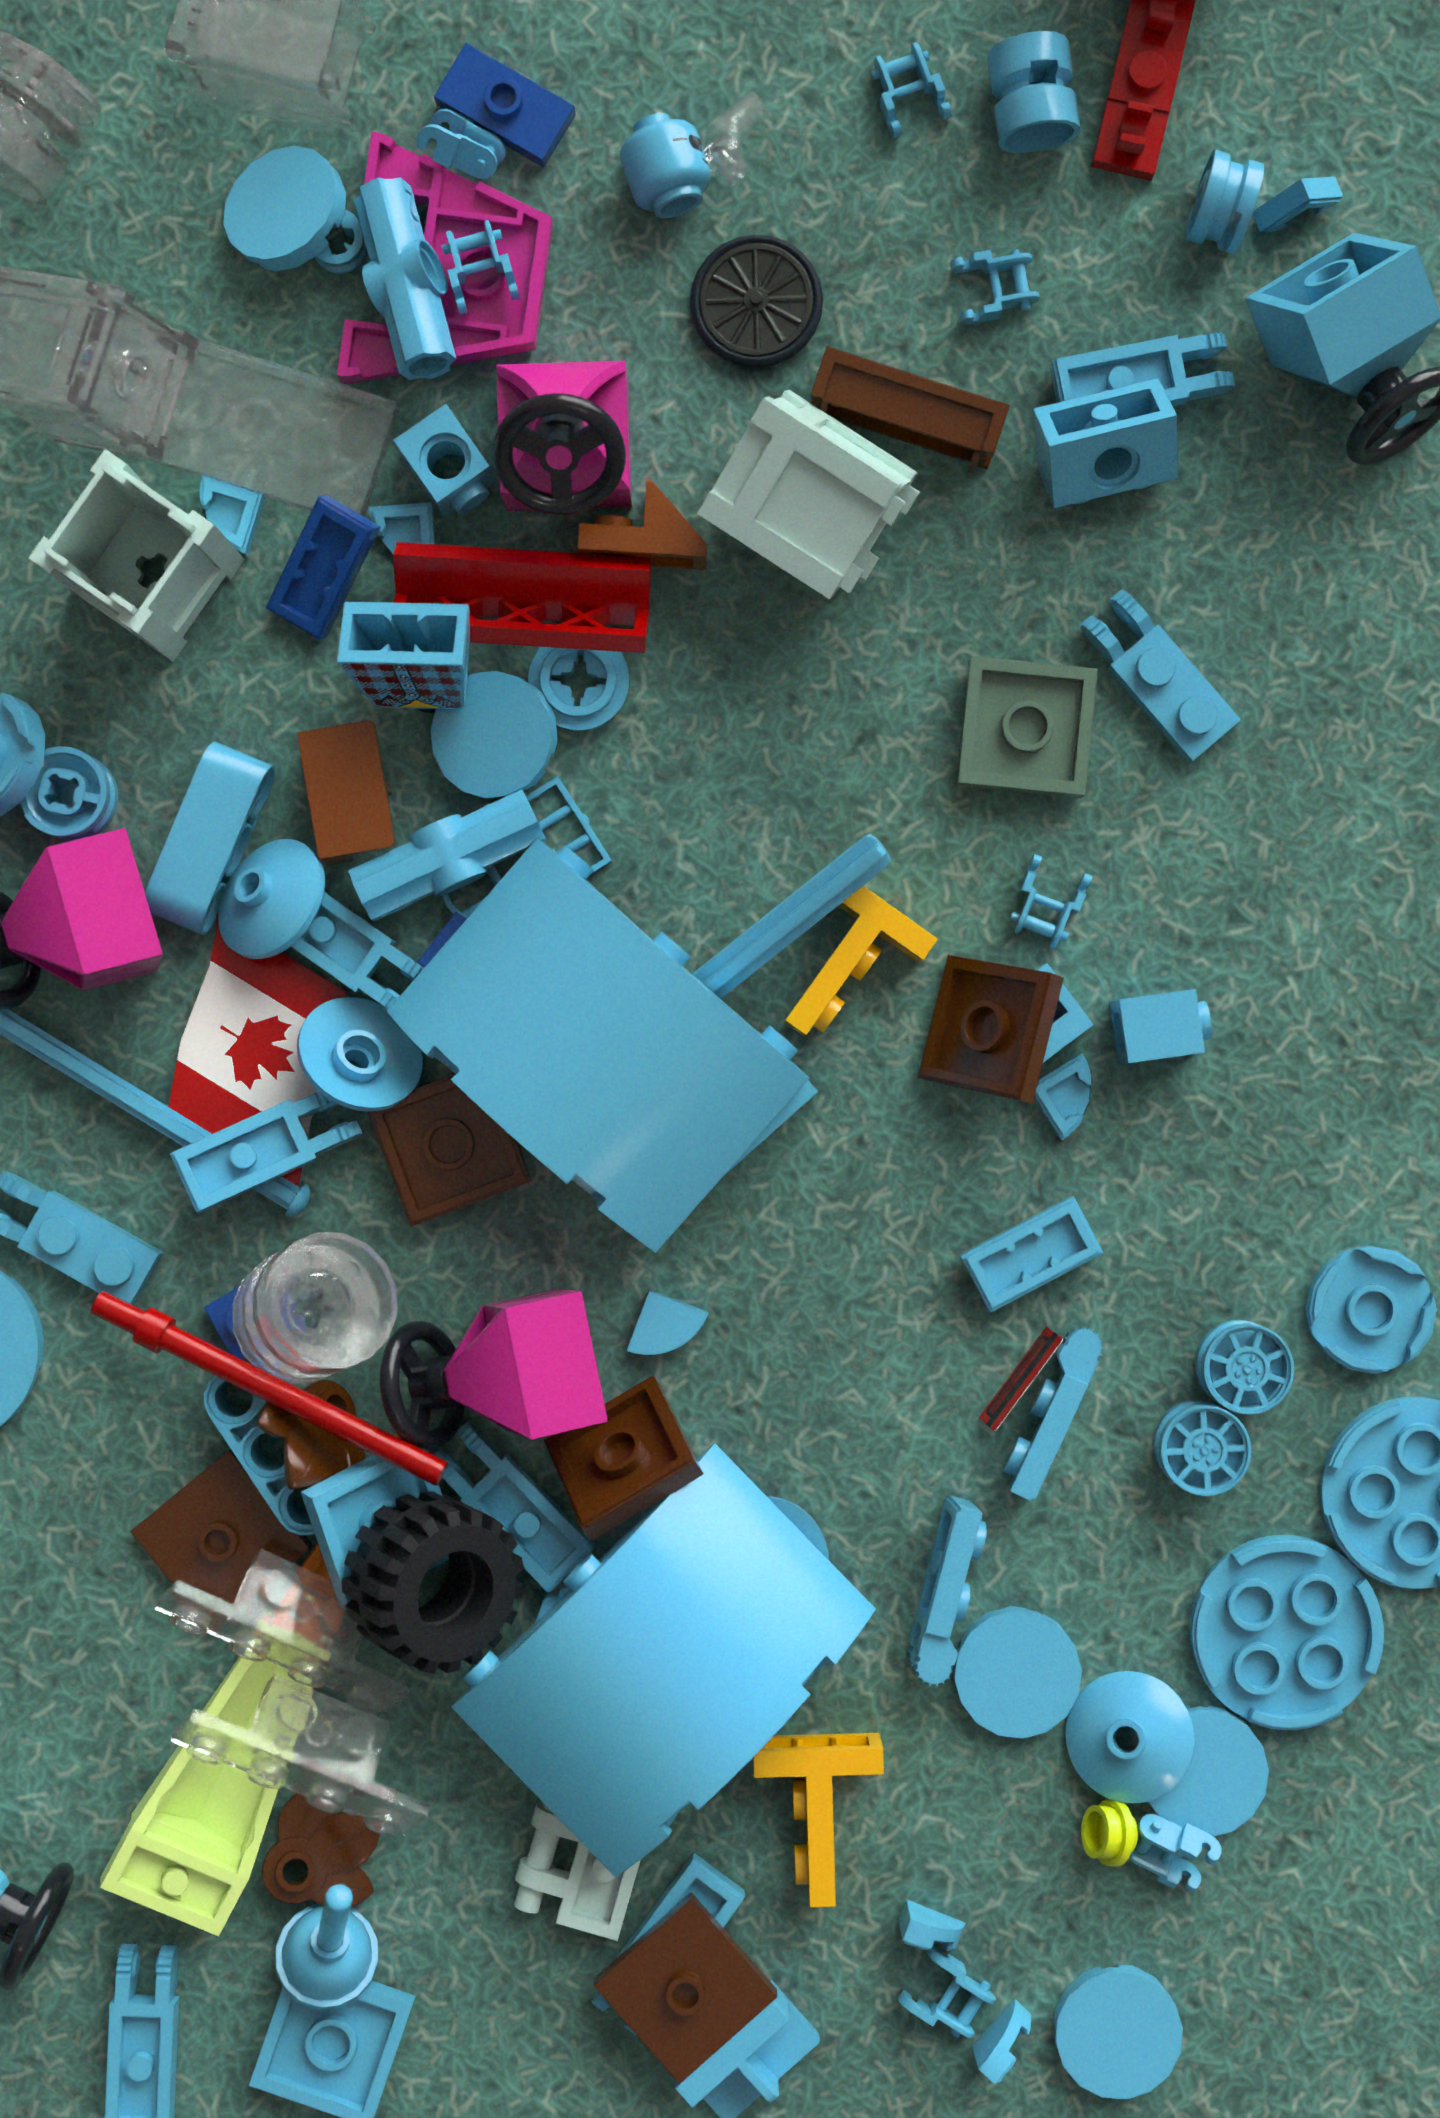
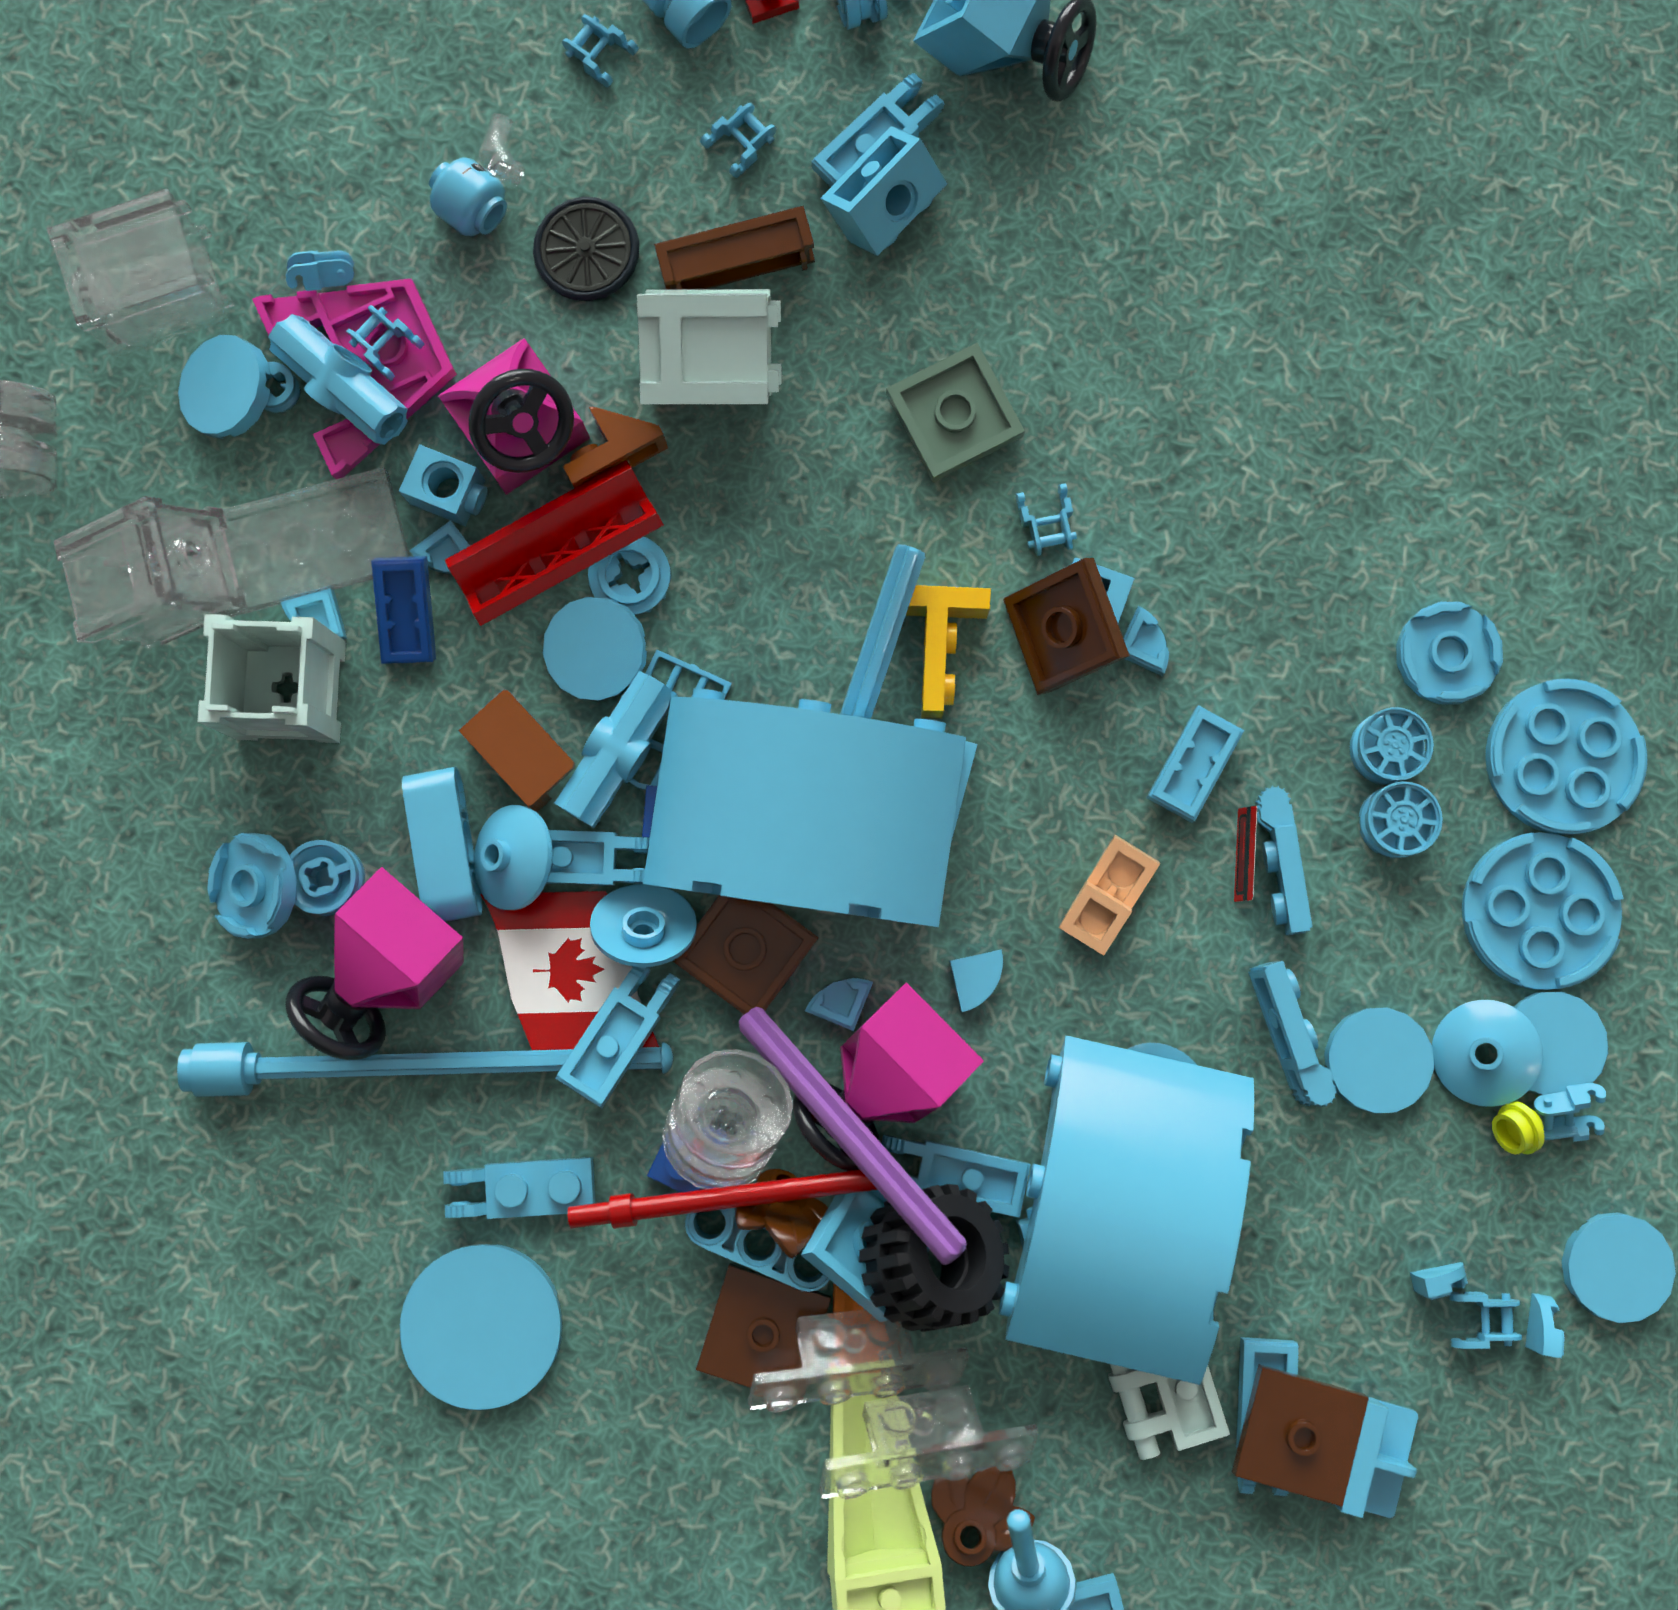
camera: 35 degrees left, 5 degrees down
medium azure torso [337,602,470,713] -> none
blue plate [434,43,576,168] -> none
reddish brown plate [544,1375,704,1541] -> none
yellow bracket [753,1733,884,1907] -> none
medium azure hinge [1080,589,1241,764] -> none
medium azure brick [1110,989,1212,1064] -> none
none -> medium lavender axle [739,1007,967,1265]
none -> medium azure tile [805,978,873,1031]
none -> light nougat slope [1059,835,1160,956]

